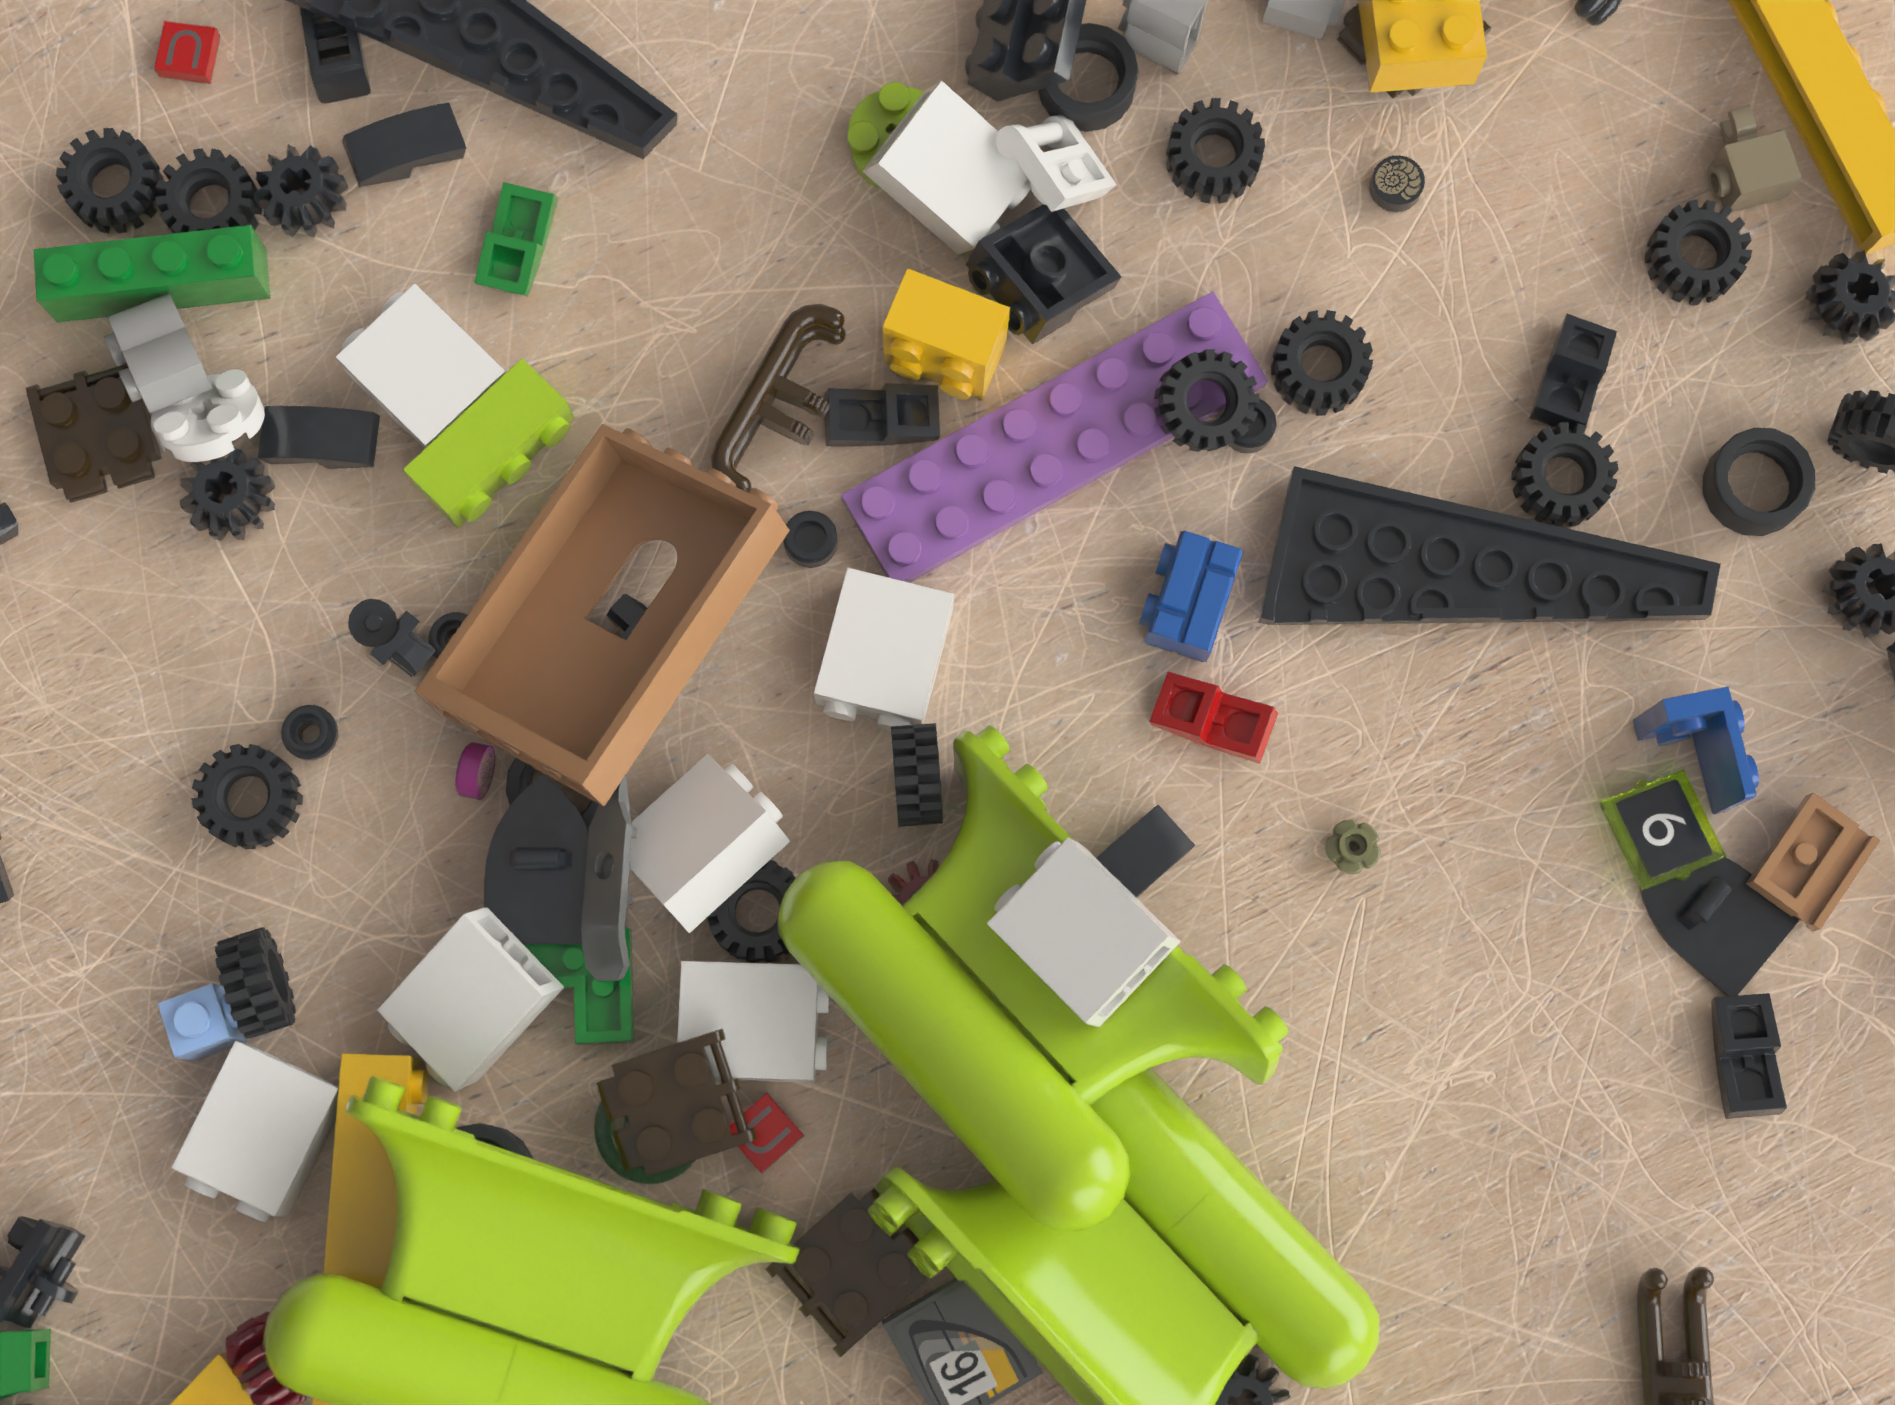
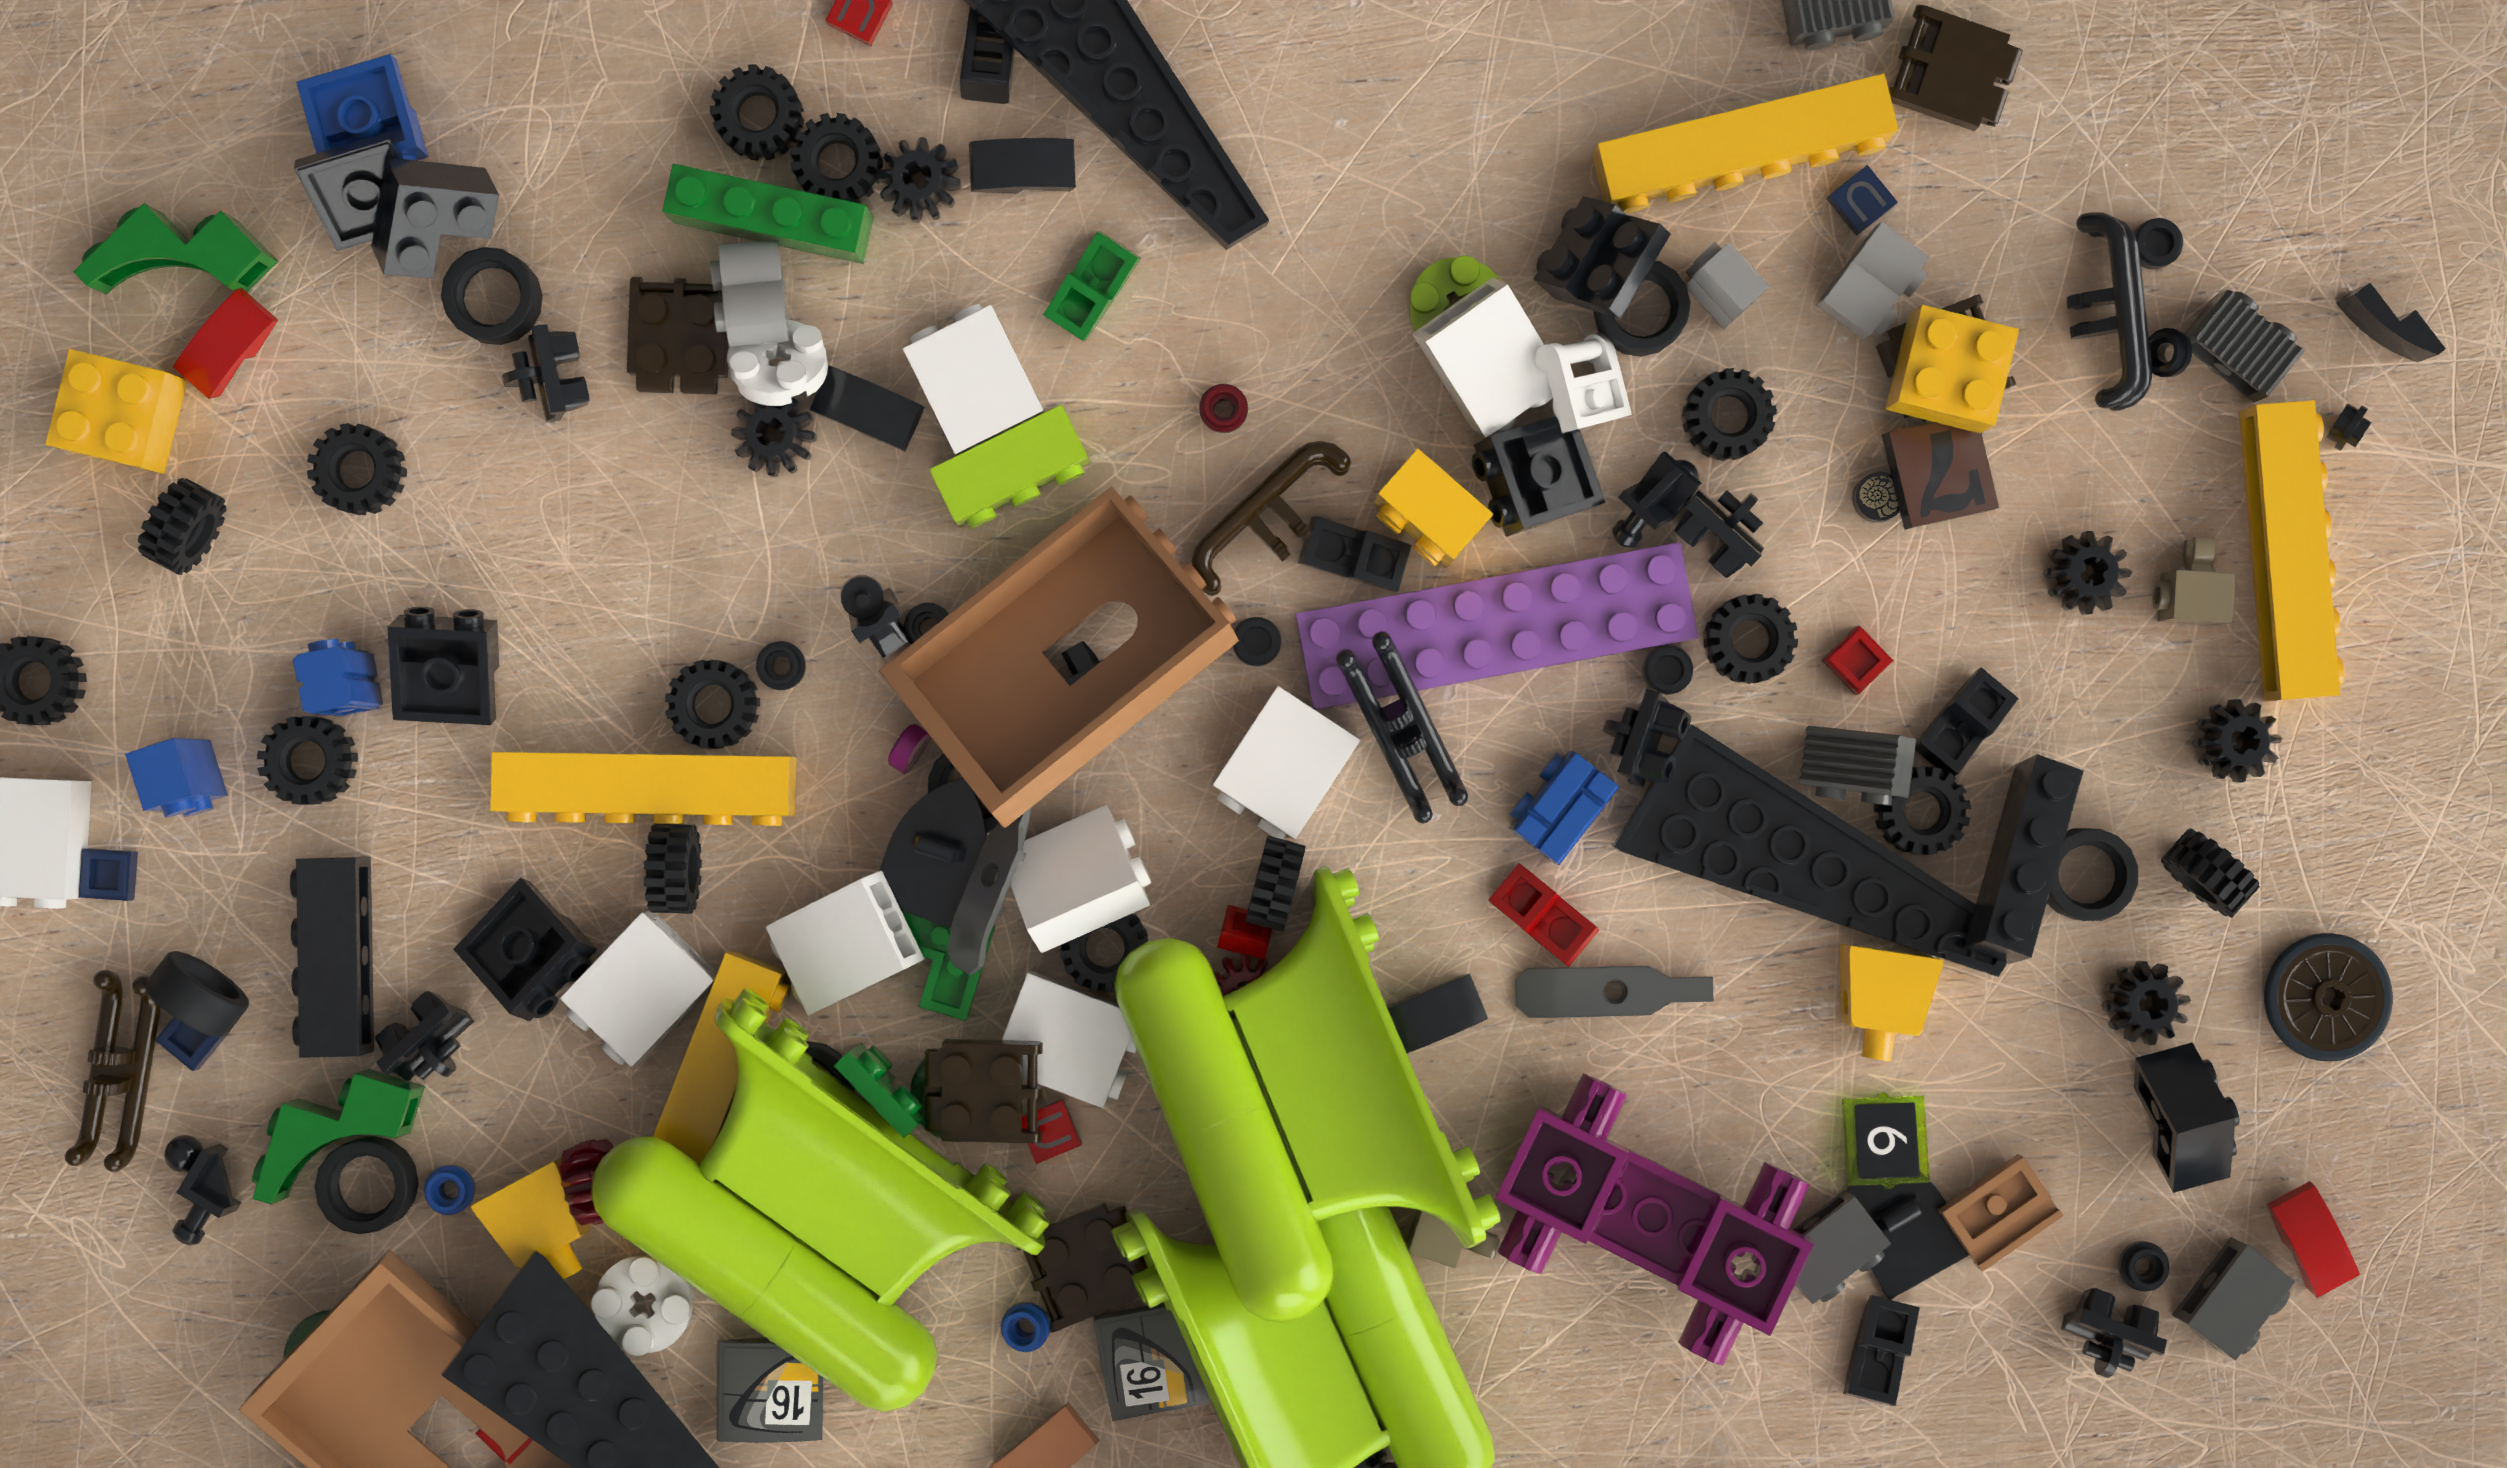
camera: 20 degrees right, 10 degrees up
light blue brick [157,983,247,1062] -> none
white brick [987,838,1181,1027] -> none
black tyre [1154,349,1259,452] -> none
olive plate [1326,819,1381,874] -> none
blue bracket [1633,686,1759,814] -> none
black tyre [1645,199,1752,305] -> none
none -> black plate [453,877,598,1021]
none -> yellow brick [490,752,797,826]
none -> green plate [834,1043,924,1138]
none -> blue plate [1001,1302,1050,1352]
none -> dark red plate [1199,384,1248,433]
none -> red tile [1217,905,1272,960]
none -> black piece [1336,631,1468,824]
none -> dark tan brick [1406,1210,1500,1269]
none -> magenta piece [1495,1073,1814,1366]
none -> dark grey piece [1516,966,1714,1018]
none -> black hips [1603,689,1691,787]
none -> black piece [1612,451,1702,547]
none -> black hips [1674,489,1764,578]
none -> dark grey brick [1793,1190,1891,1304]
none -> dark grey brick [1799,726,1916,806]
none -> red tile [1821,625,1894,695]
none -> yellow torso [1839,943,1944,1061]
none -> reddish brown tile [1882,422,1999,530]
none -> black brick [1964,754,2084,964]
none -> black gear [2043,531,2132,615]

